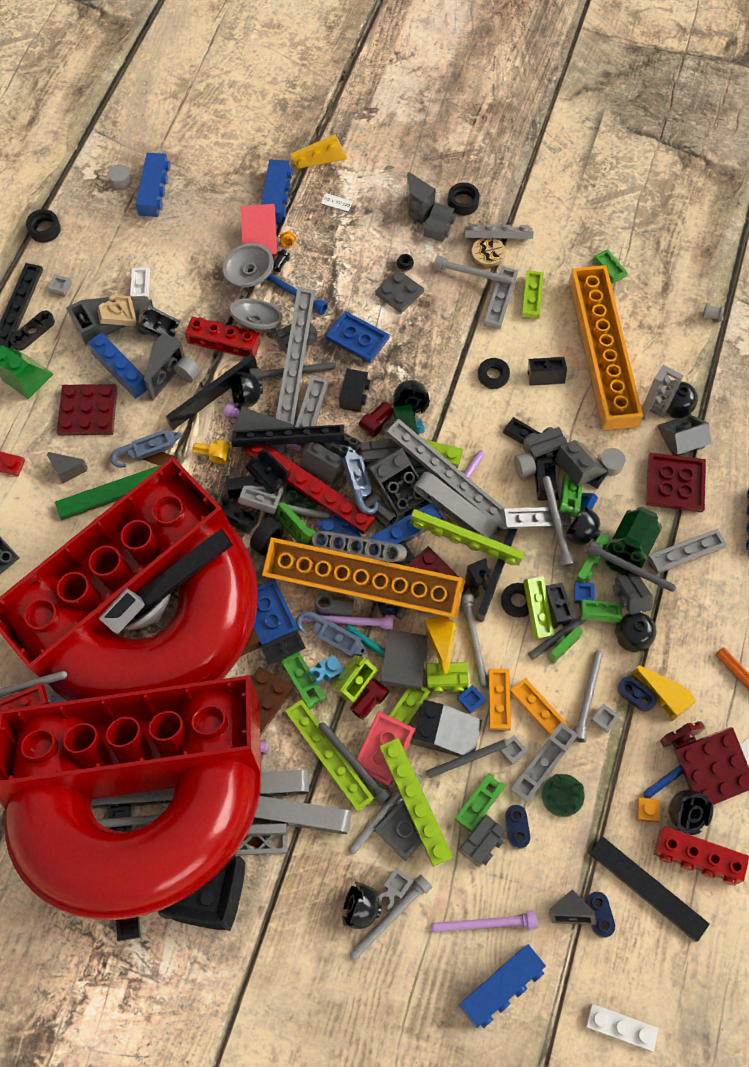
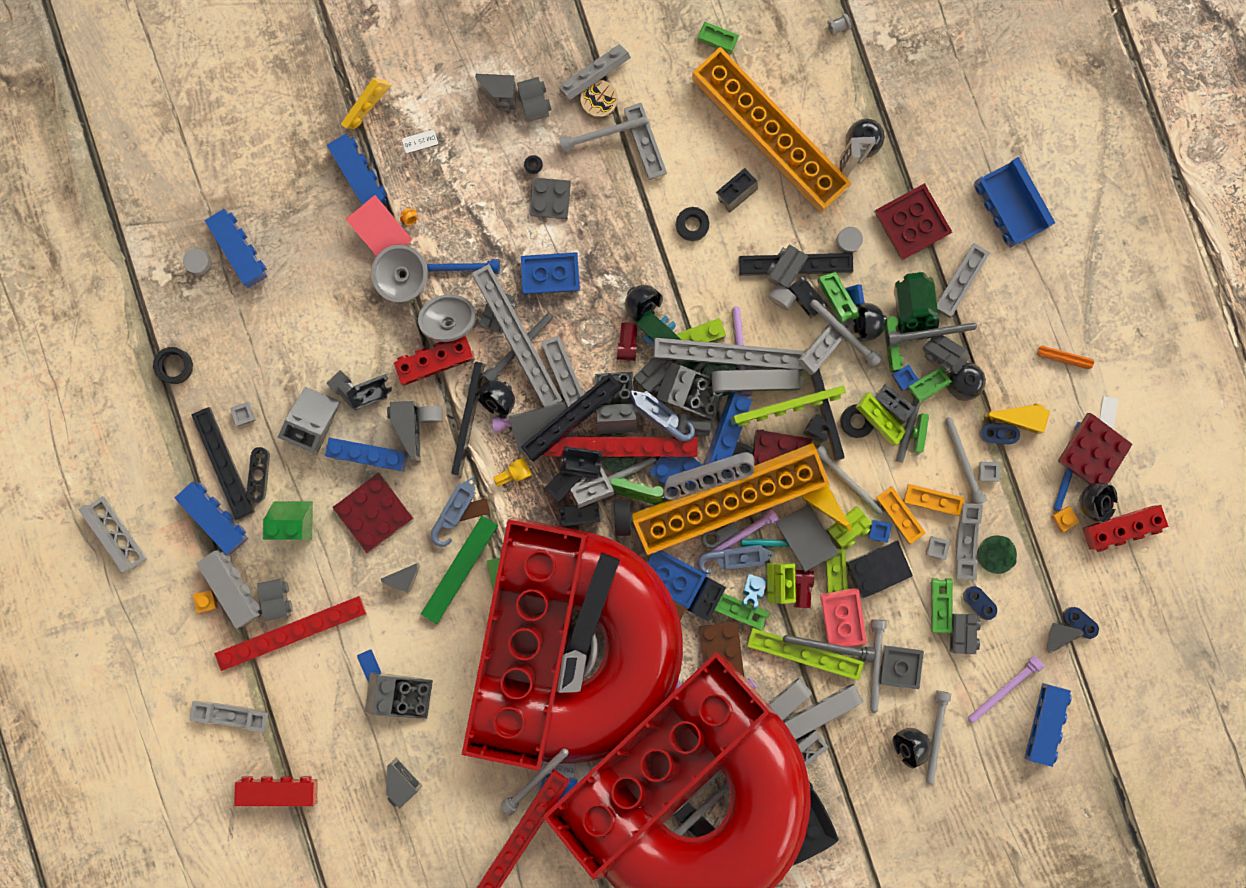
camera: 40 degrees left, 20 degrees up
tan plate [97,295,137,326] -> none
white plate [130,267,150,300] -> none
black pin [273,249,290,272] -> none
black brick [339,368,371,412] -> none
lime plate [379,738,453,867] -> none
light grey plate [379,867,414,910] -> none
dark grey bar [426,739,507,779] -> none
black tyre [448,182,480,216] -> none
lime plate [521,270,544,319] -> none
dark grey slope [555,440,607,487] -> none
white plate [585,1004,659,1052] -> none
black tile [589,836,710,942] -> none
dark grey slope [658,415,712,455] -> none
dark red plate [660,721,705,748] -> none

